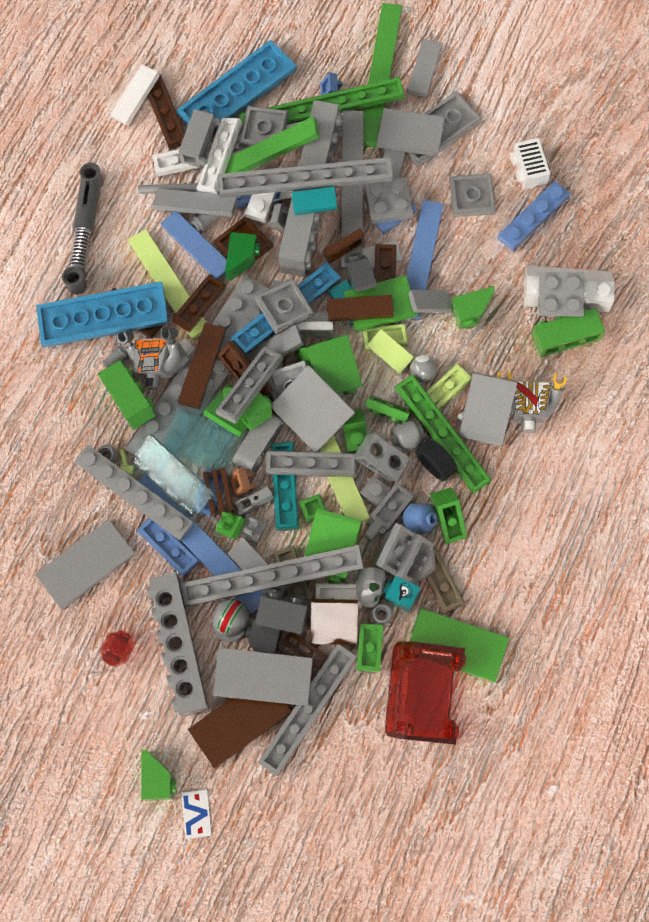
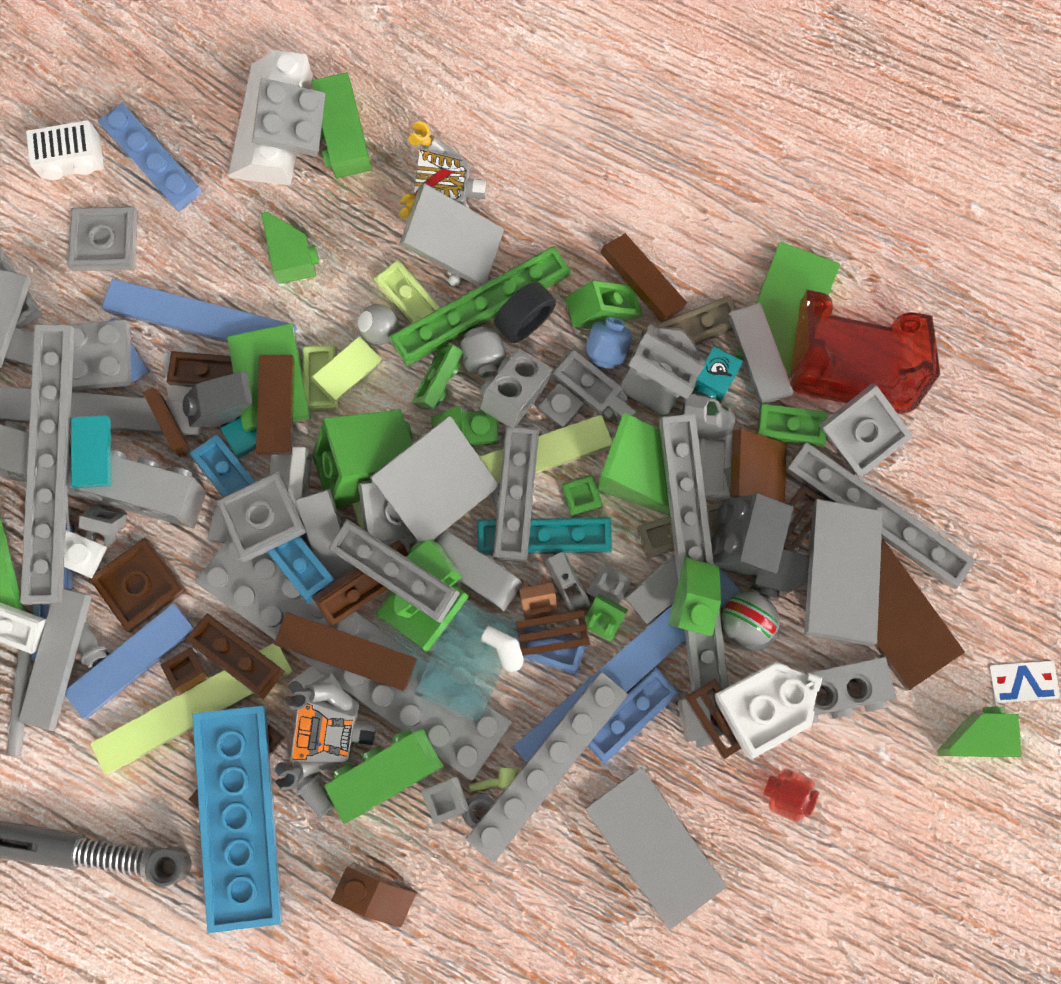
camera: 90 degrees left, 5 degrees up
clear light blue windscreen [133,434,215,517] -> none
green slope [225,232,261,281] -> none
light grey plate [370,603,393,626] -> none
light grey tile [408,289,453,313] -> none
none -> reddish brown plate [160,647,209,696]
none -> reddish brown slope [331,862,417,927]
none -> light grey tile [421,777,469,825]
none -> white arm [481,626,524,672]
none -> reddish brown tile [600,233,687,322]
none -> bright green slope [668,557,721,637]
none -> reddish brown tile [684,678,742,759]
none -> white tile [714,662,822,760]
none -> light grey tile [728,303,794,405]
none -> light grey plate [819,383,914,478]

